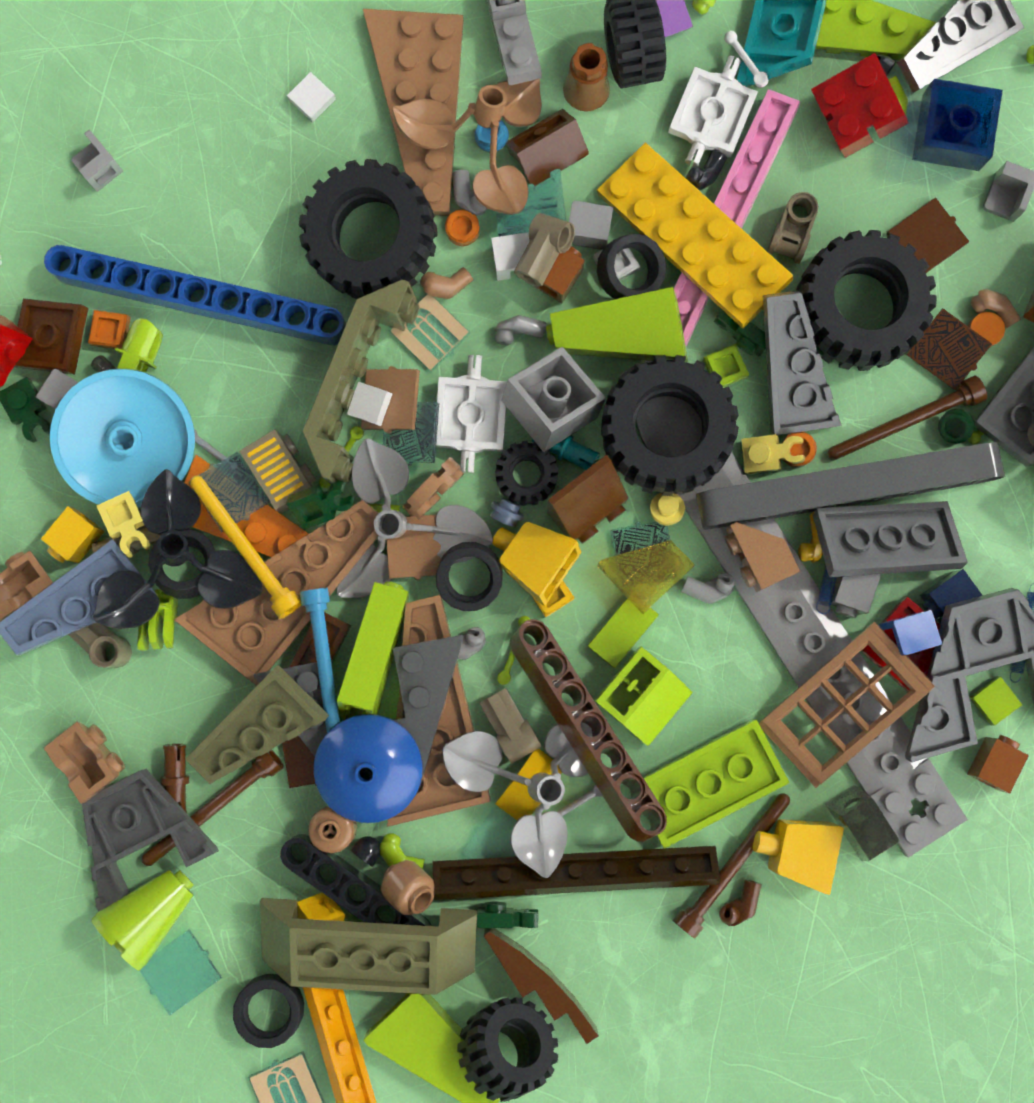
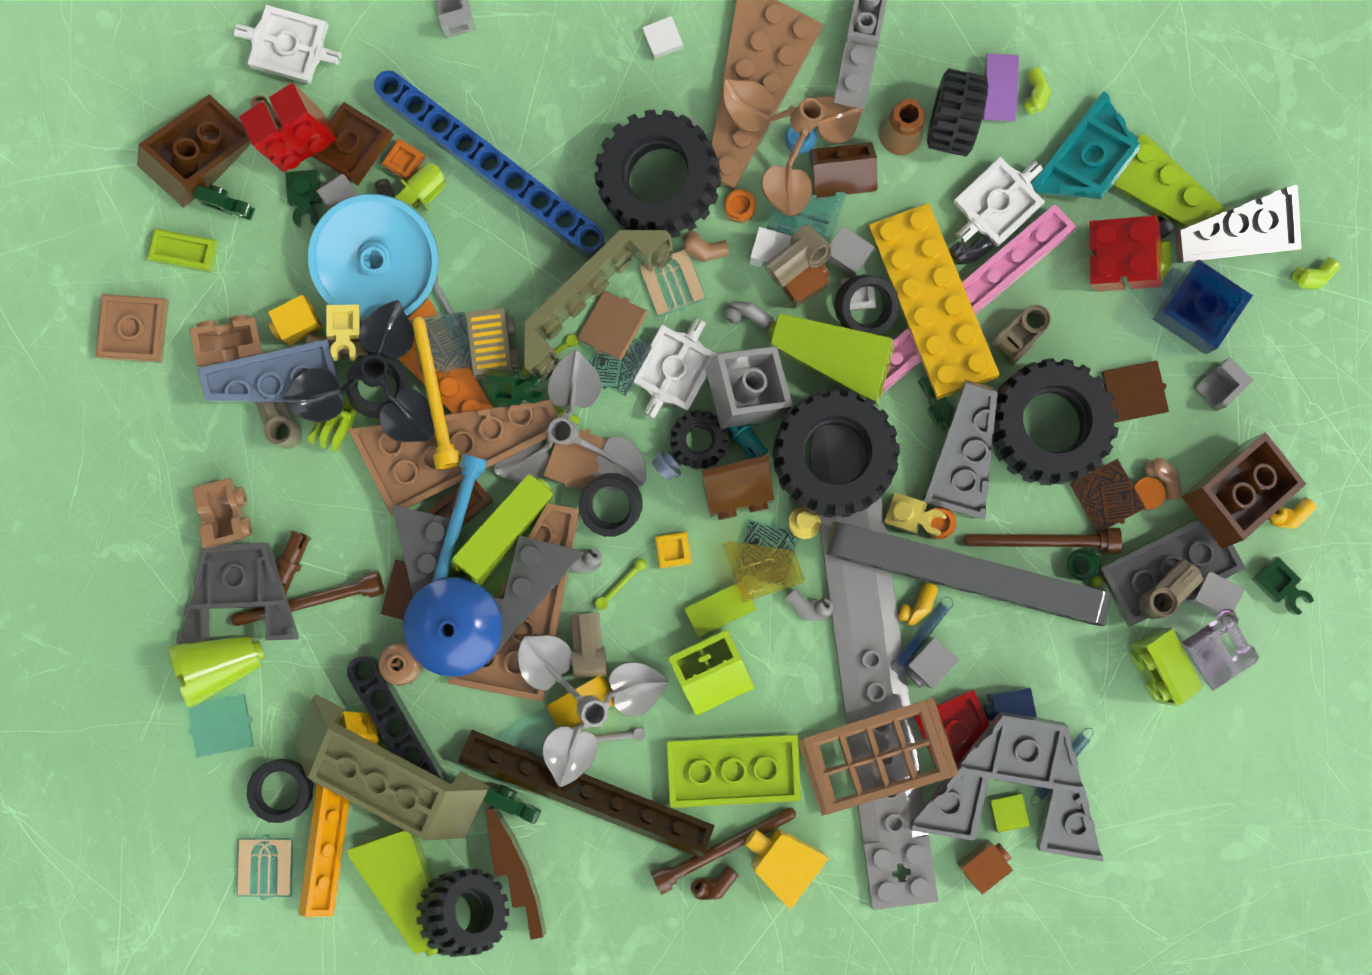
camera: 25 degrees right, 0 degrees up
olive wing [185,665,329,784] -> none
white tile [347,382,392,426] -> none
black hinge [350,836,380,867] -> none
lime arm [380,833,425,869] -> none
medium nougat head [381,860,435,915] -> none
medium nougat plate [402,457,464,520] -> none
light grey arm [452,170,488,216] -> none
yellow torso [492,522,582,606] -> none
reddish brown beam [510,619,667,842] -> none
lime tile [703,344,749,387] -> none
white hinge [724,31,768,88] -> none
medium nougat slope [724,522,801,592] -> none
dark grey plate [812,501,967,577] -> none
clear smoke torso [825,785,899,862] -> none
panel [879,610,942,656] -> none

